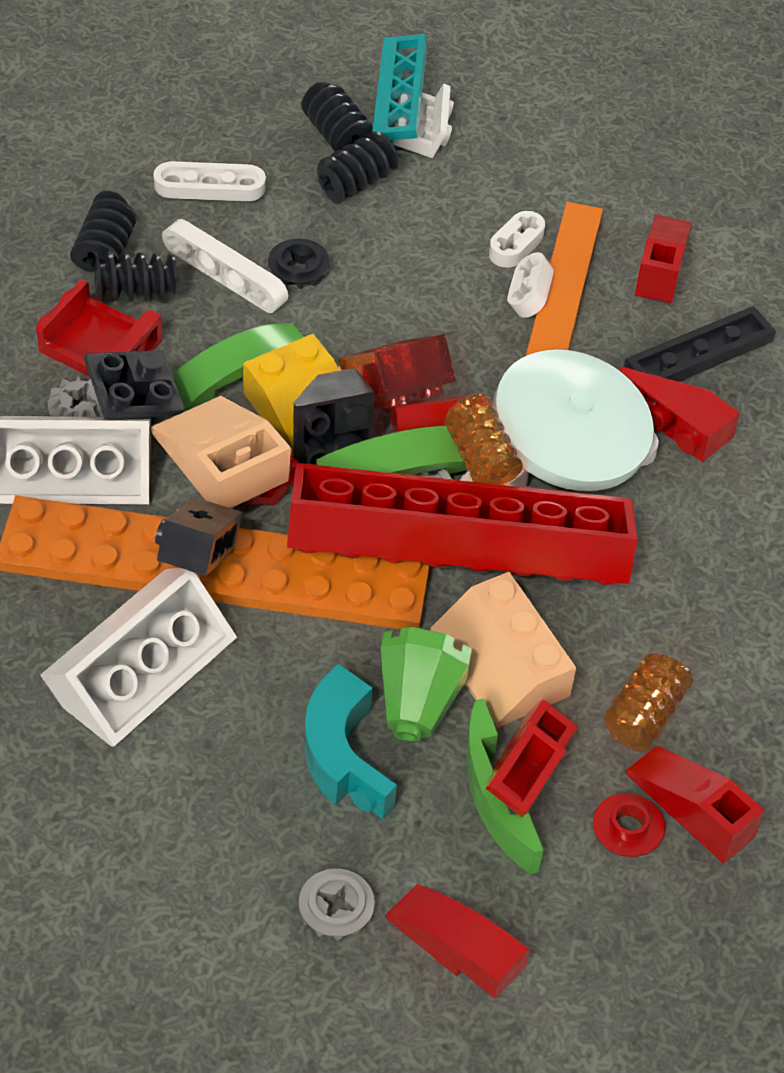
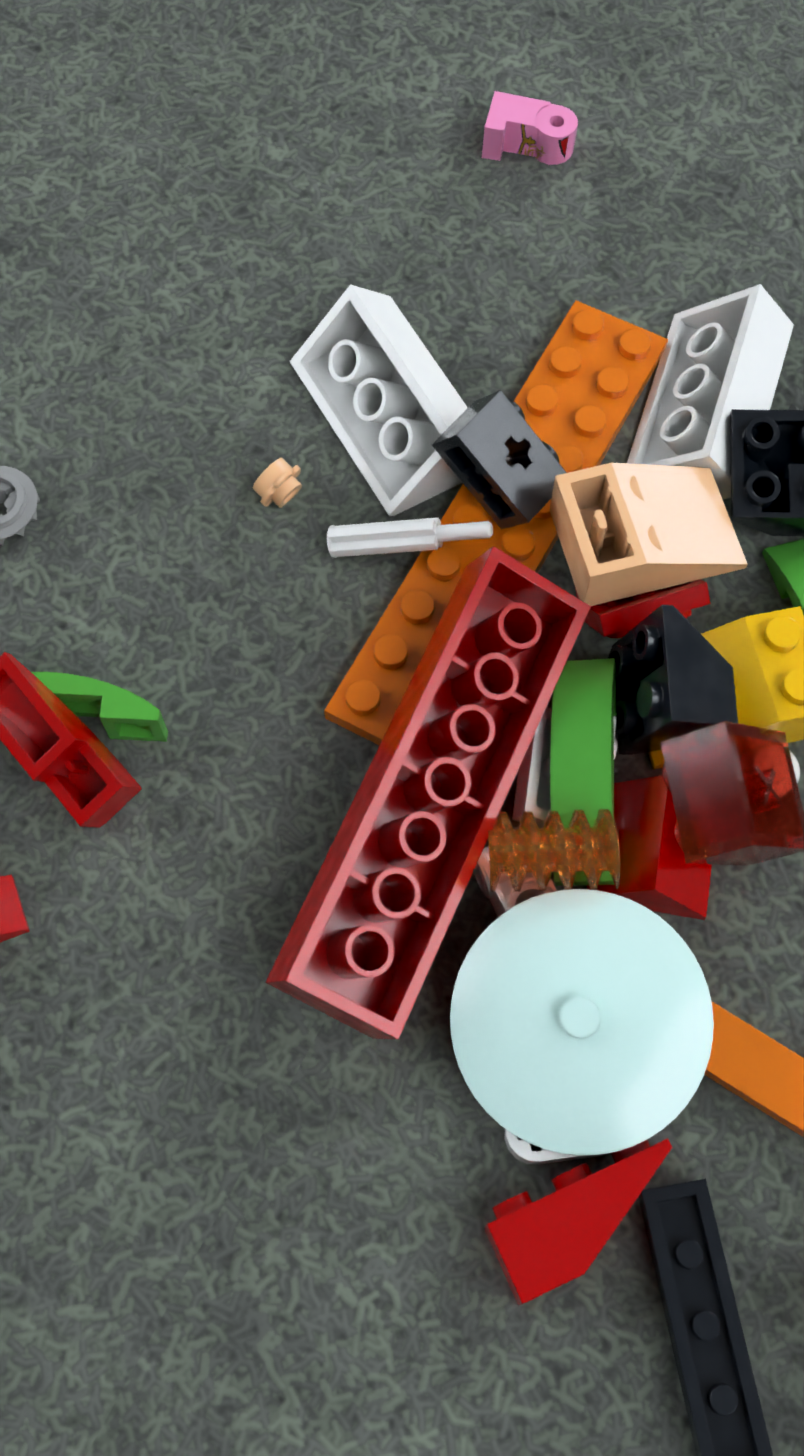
camera: 115 degrees right, 15 degrees up
teal arch [304,664,397,819] -> none
bright green cone [381,627,472,743] -> none
light nougat slope [430,572,576,728] -> none
clear orange piece [604,653,693,752] -> none
none -> light nougat plate [253,458,302,508]
none -> white axle [327,517,493,558]

